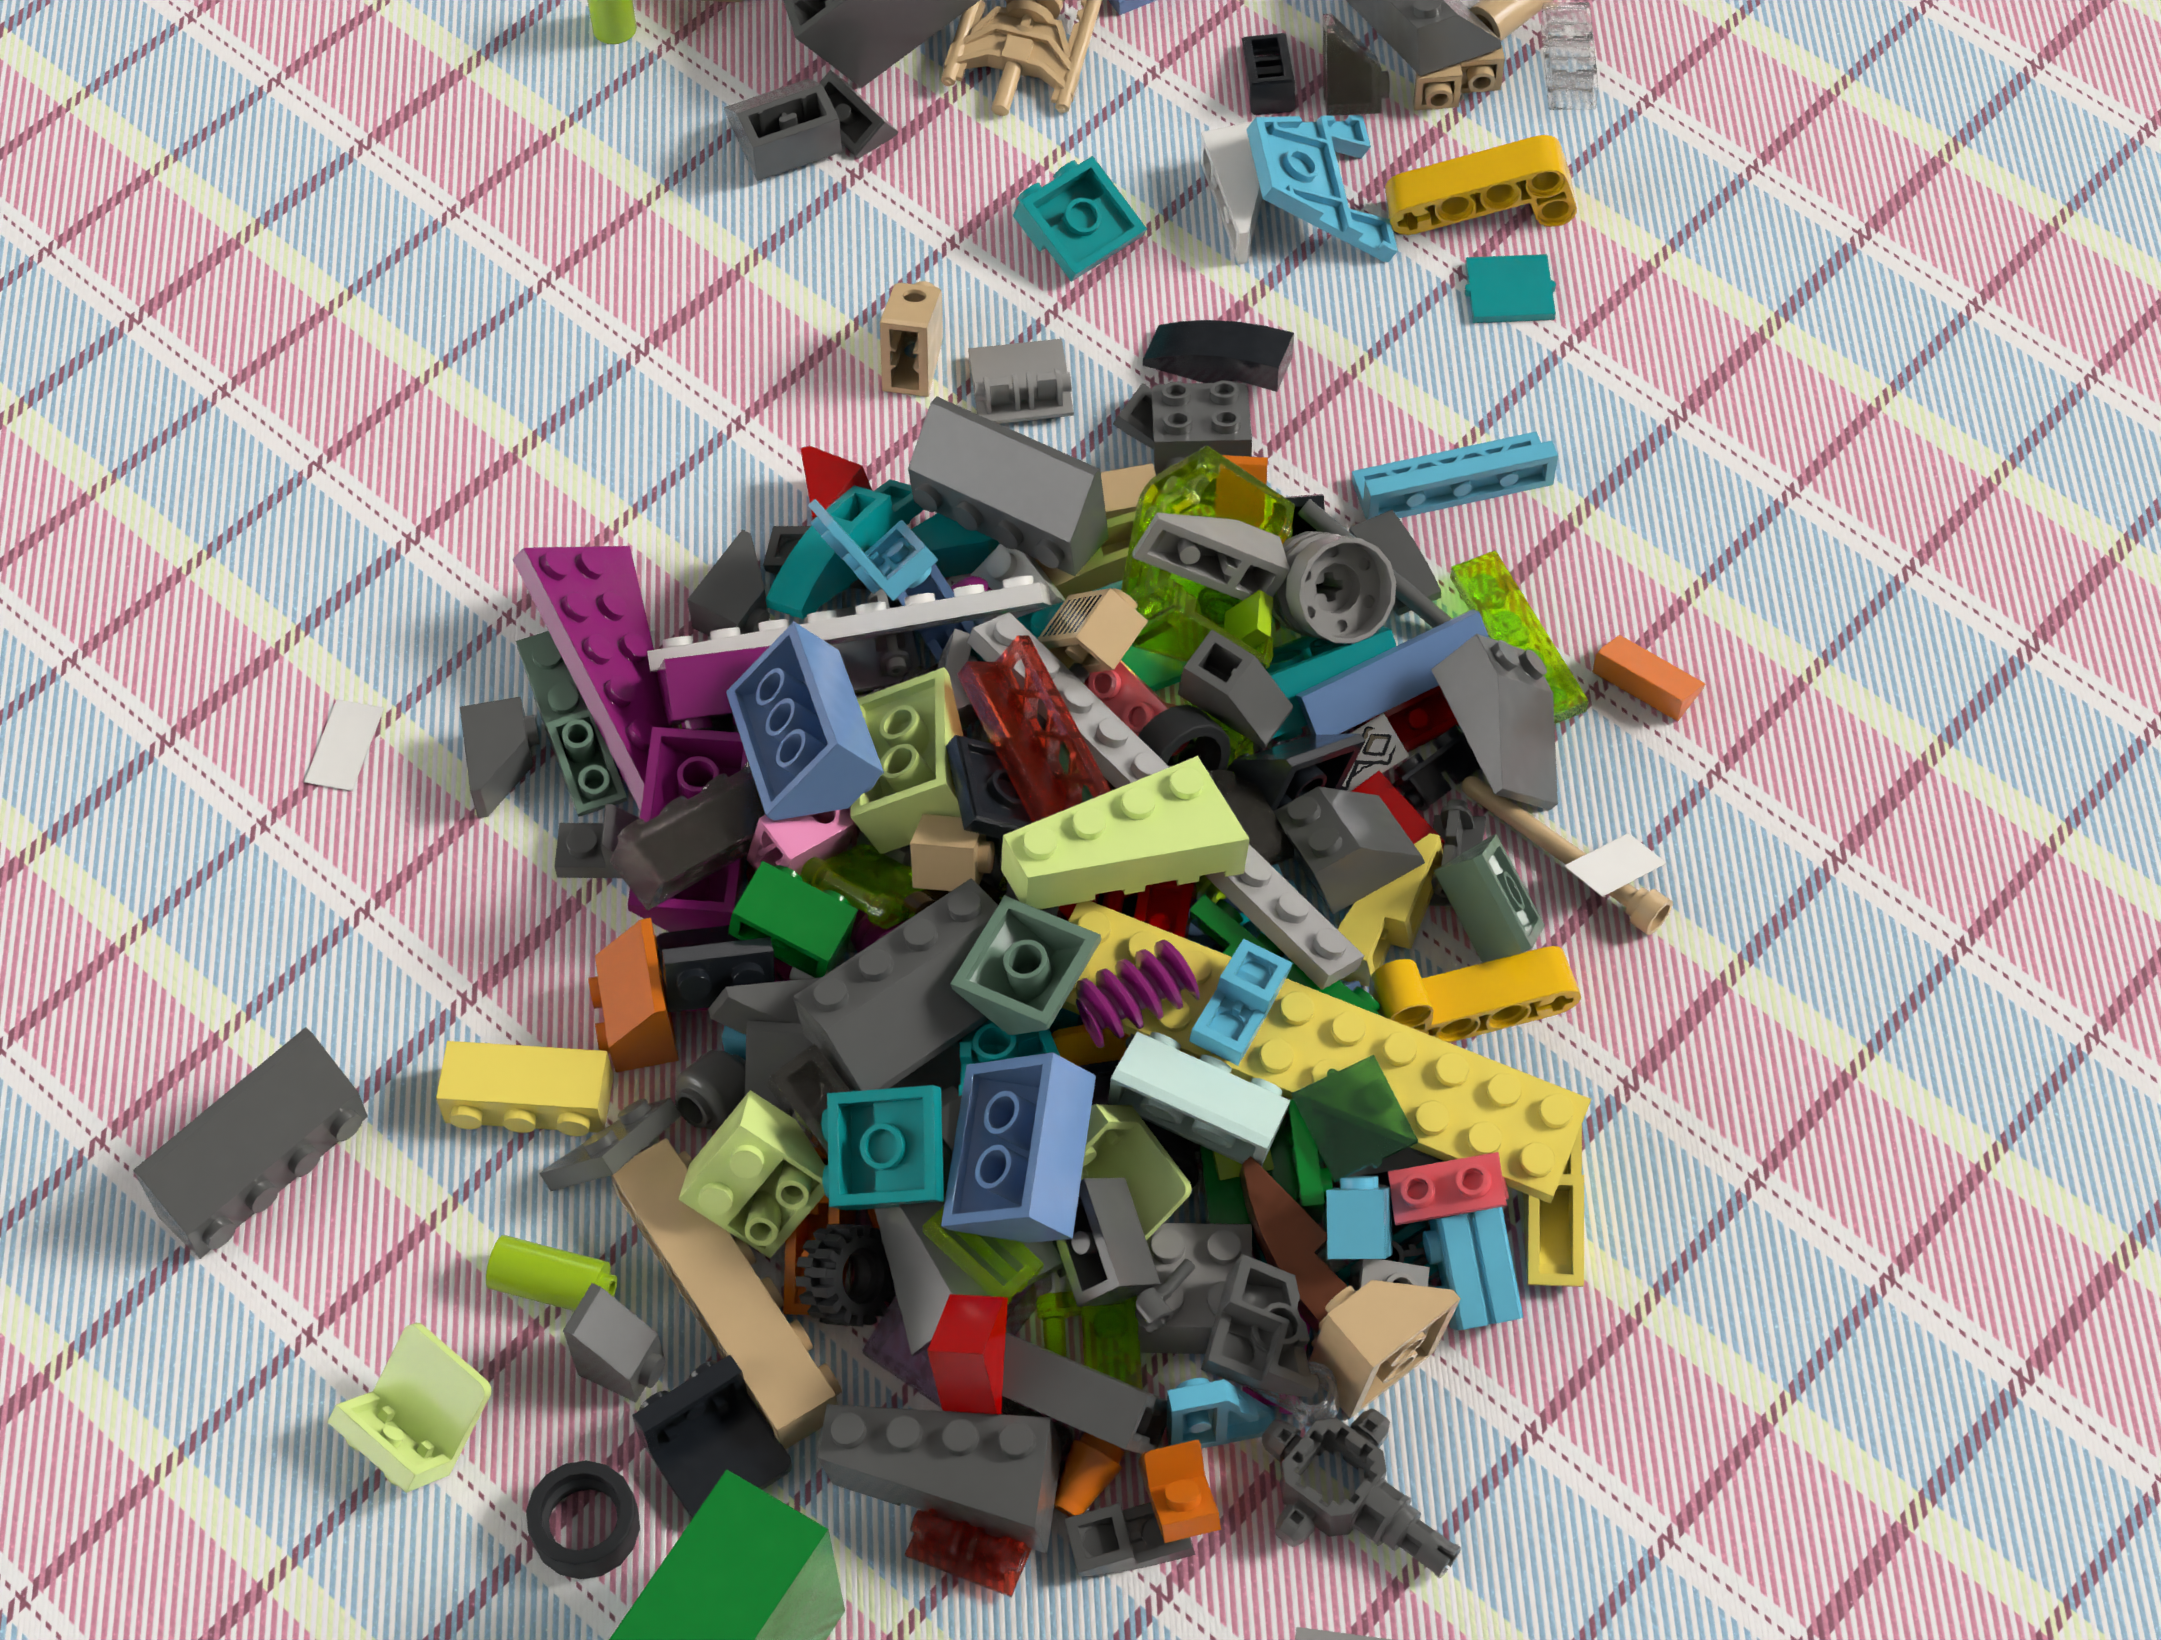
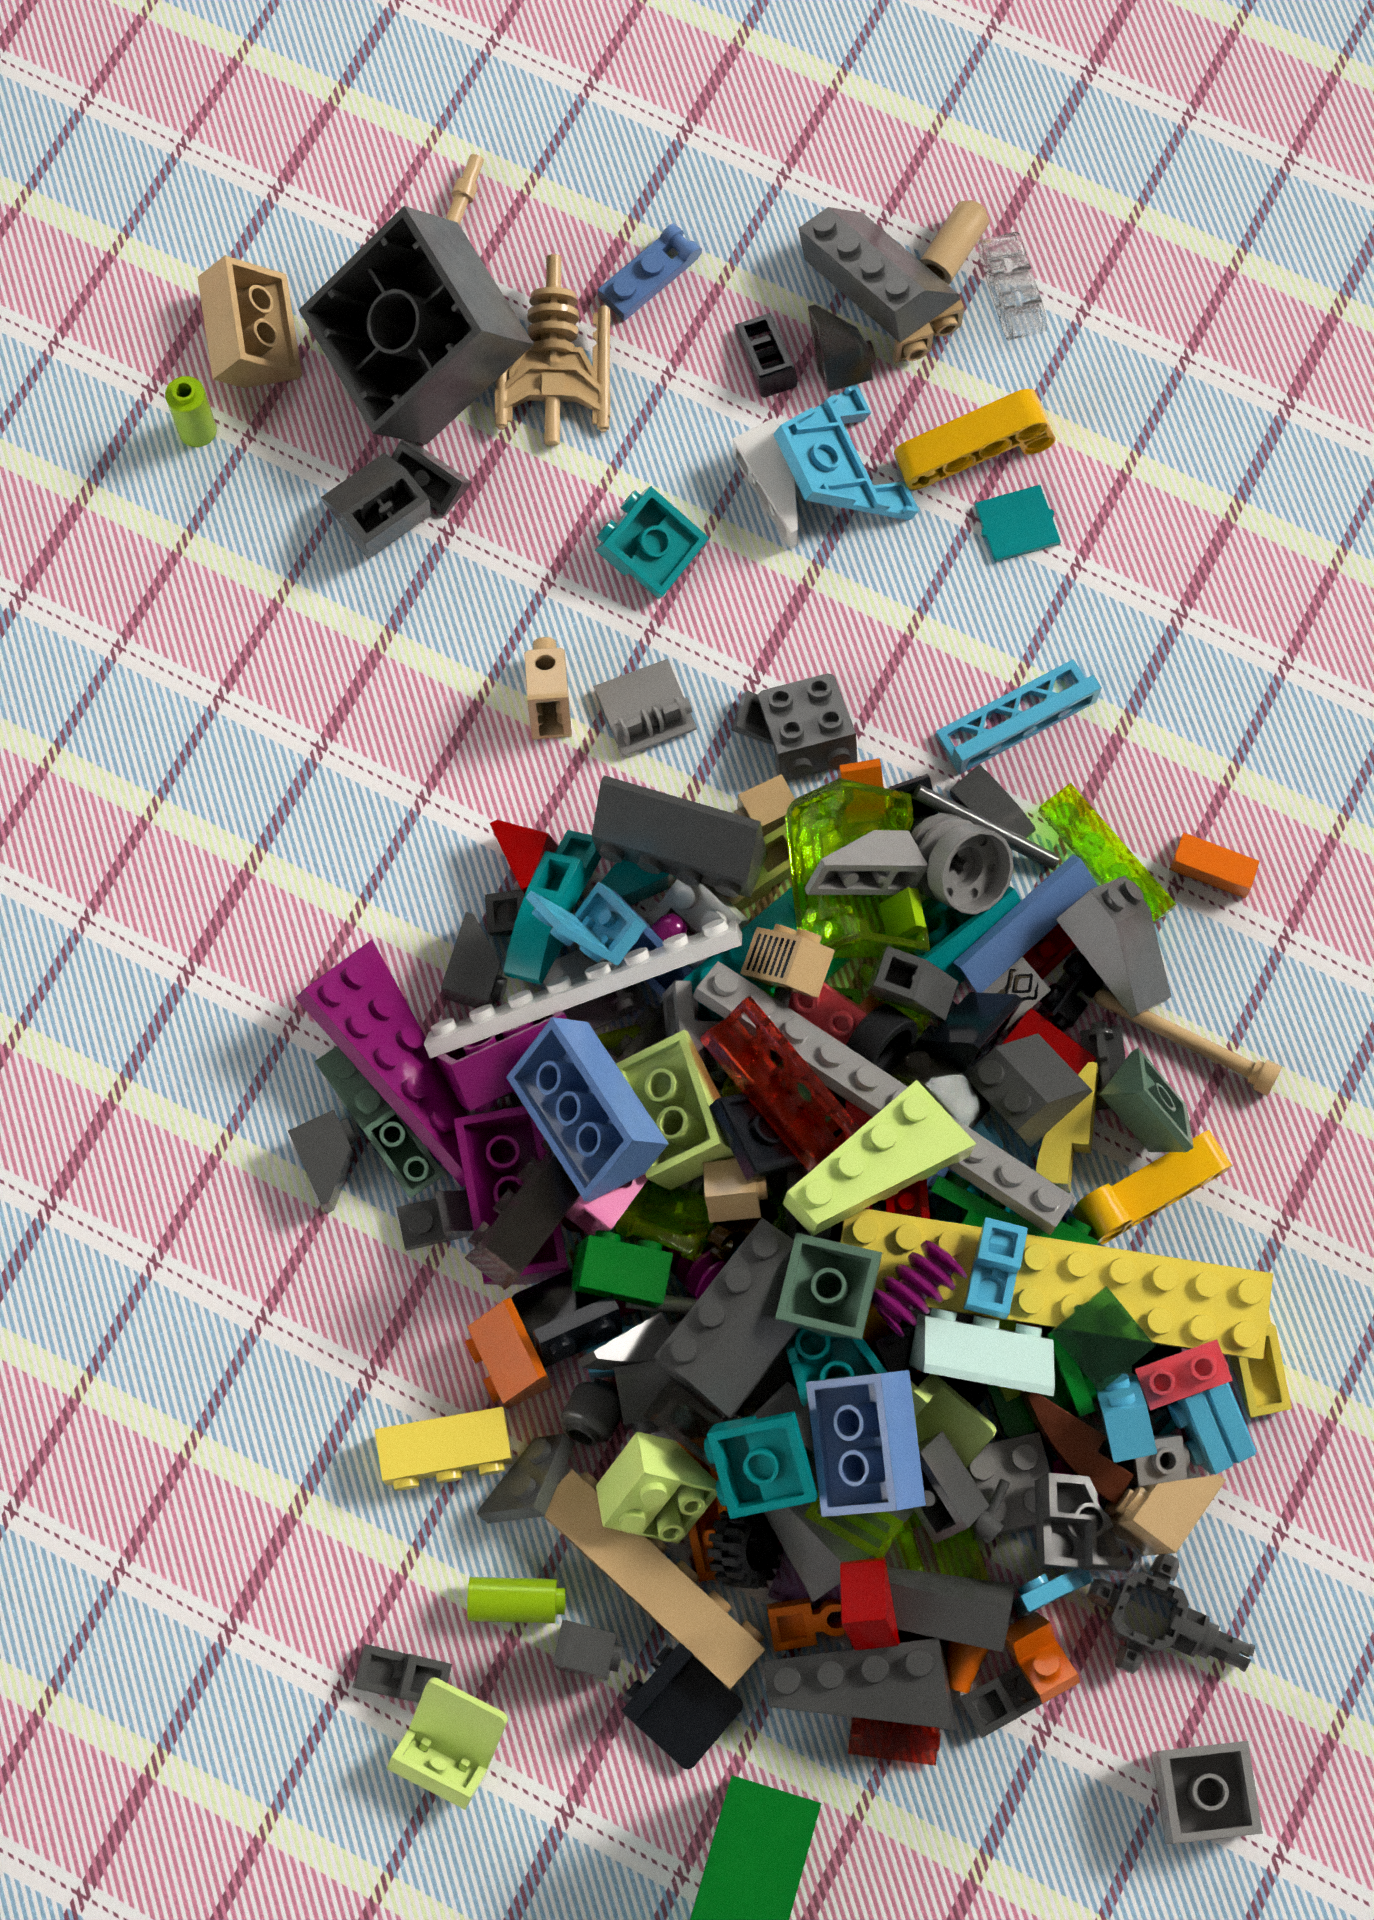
camera: 15 degrees left, 15 degrees up
dark grey slope [133,1027,368,1259] -> none
white sticker [304,699,384,791] -> none
black tyre [526,1460,640,1579] -> none
black slope [1143,320,1294,392] -> none
white sticker [1564,833,1667,897] -> none
none -> dark grey slope [352,1644,452,1703]
none -> orange plate [767,1597,846,1652]

